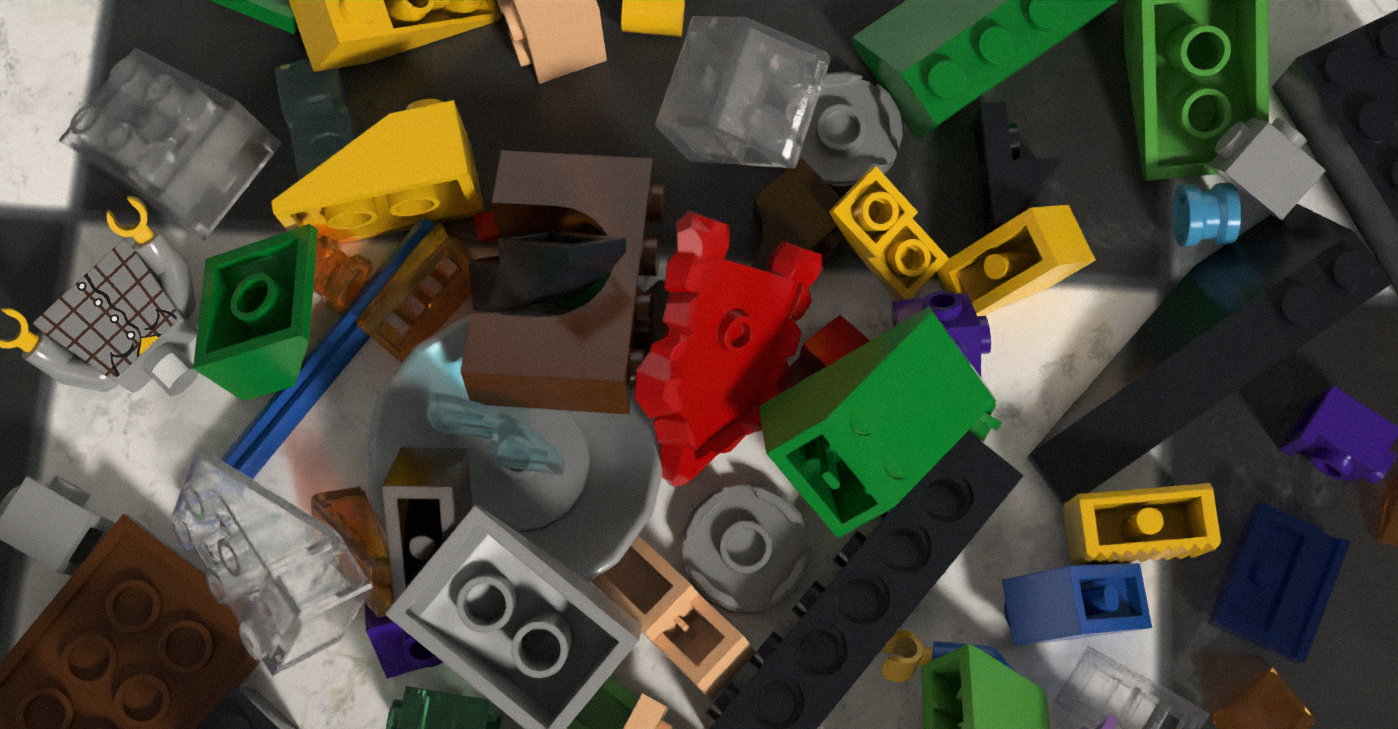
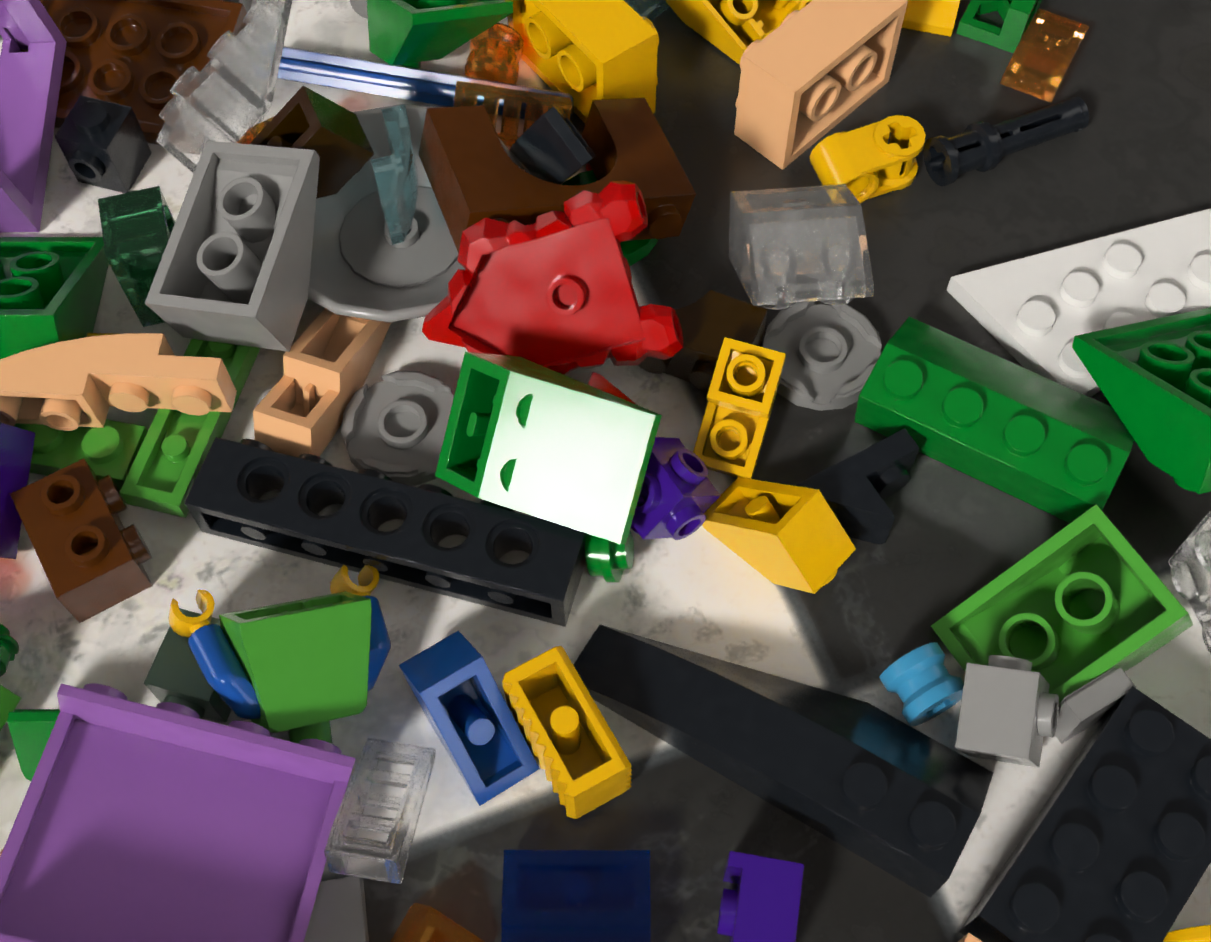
camera: 65 degrees right, 15 degrees down
none -> light grey tile [1055,667,1136,744]

